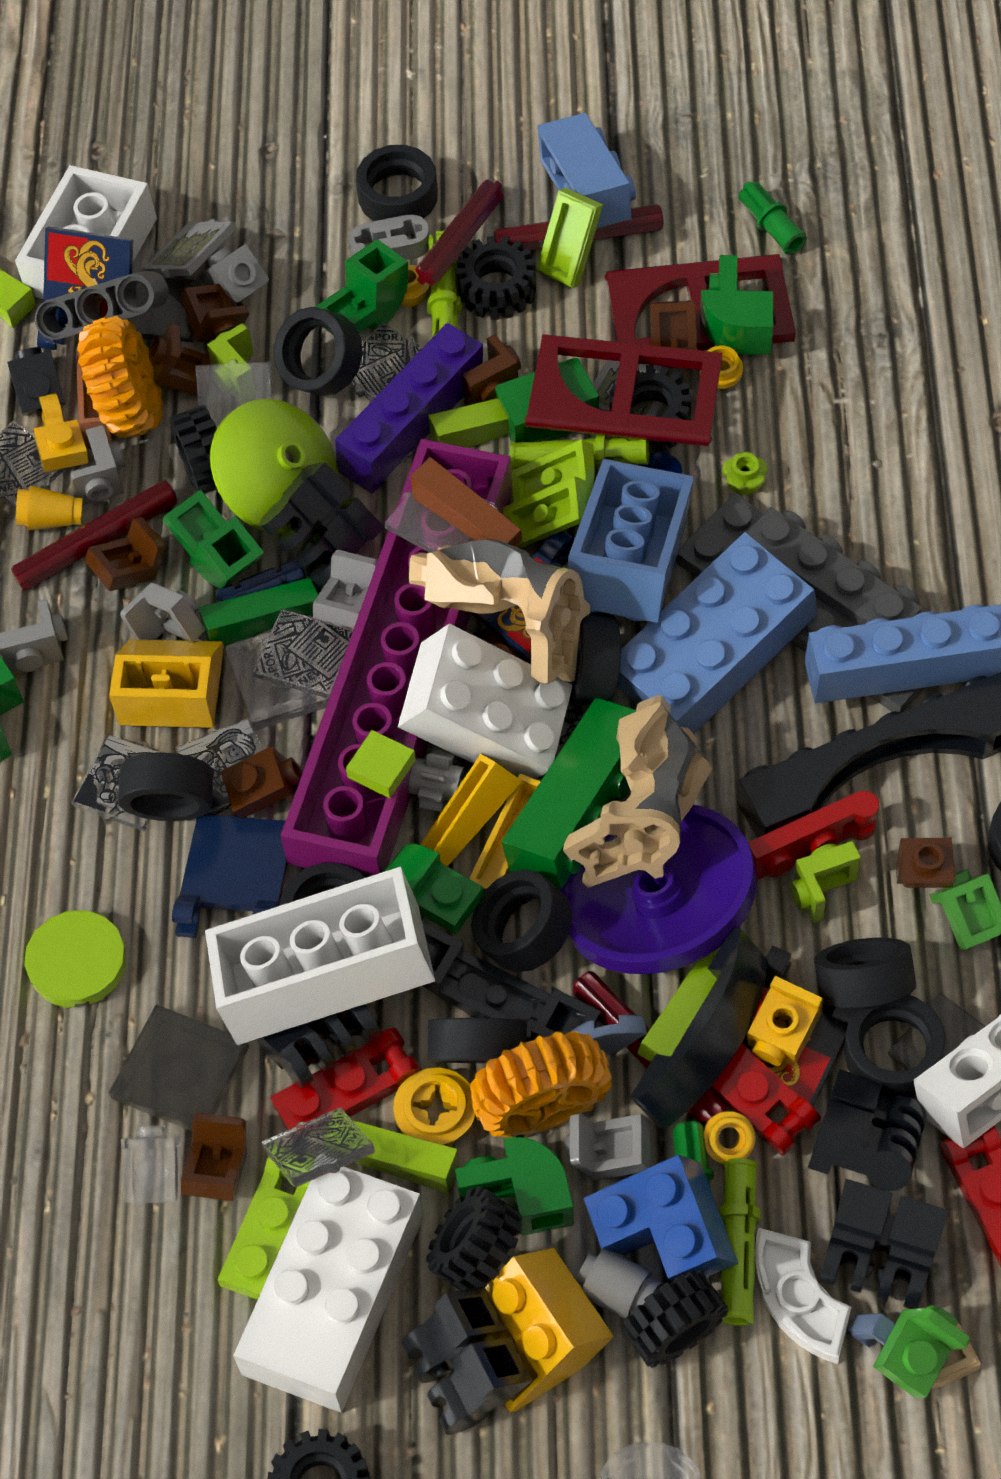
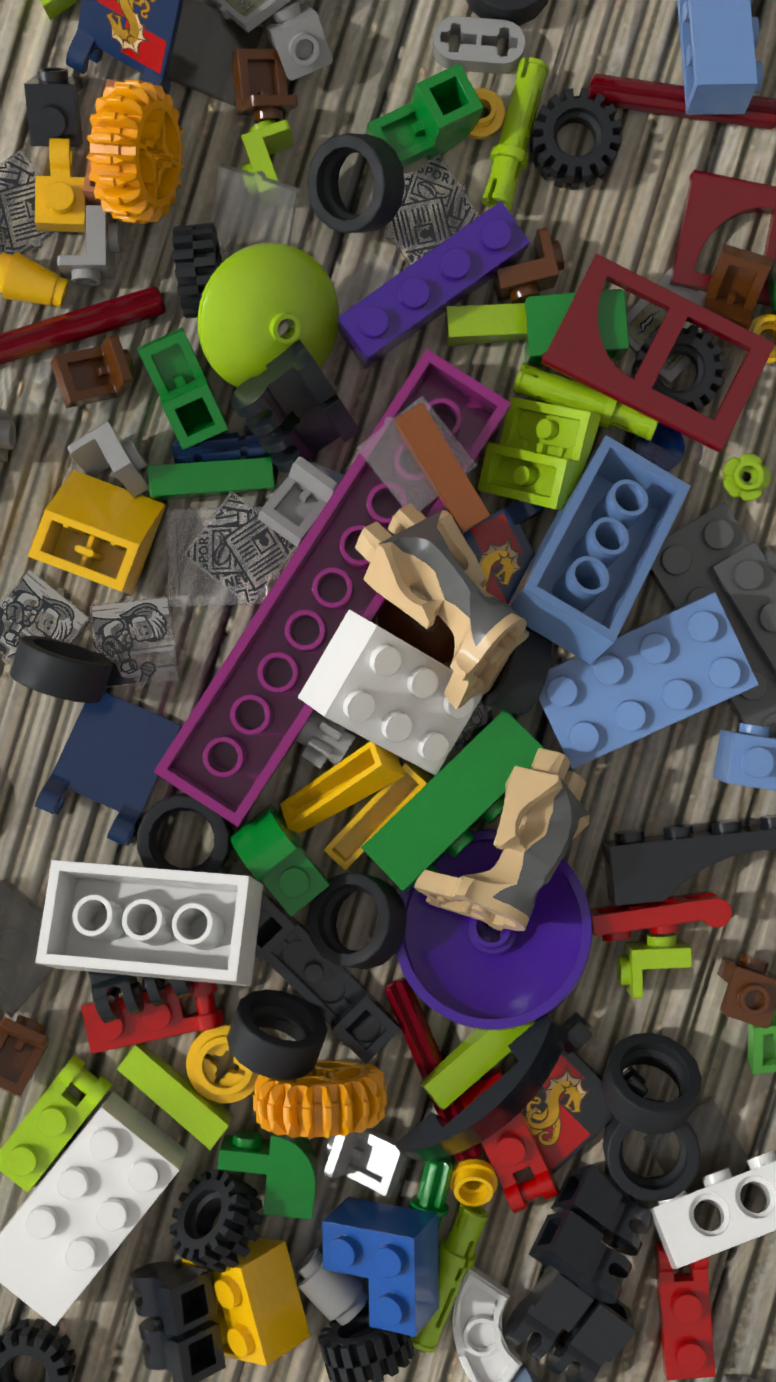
camera: 15 degrees right, 30 degrees up
dark grey beam [35,271,169,340] -> none
reddish brown bracket [149,323,210,398] -> none
reddish brown bracket [221,746,302,819] -> none
clear piece [262,1107,375,1188] -> none
lime tile [346,730,416,798] -> none
dark red axle [415,179,504,286] -> none
lime tile [536,188,603,288] -> none
sand blue tile [572,1015,647,1054] -> none
yellow brick [747,976,823,1067] -> none

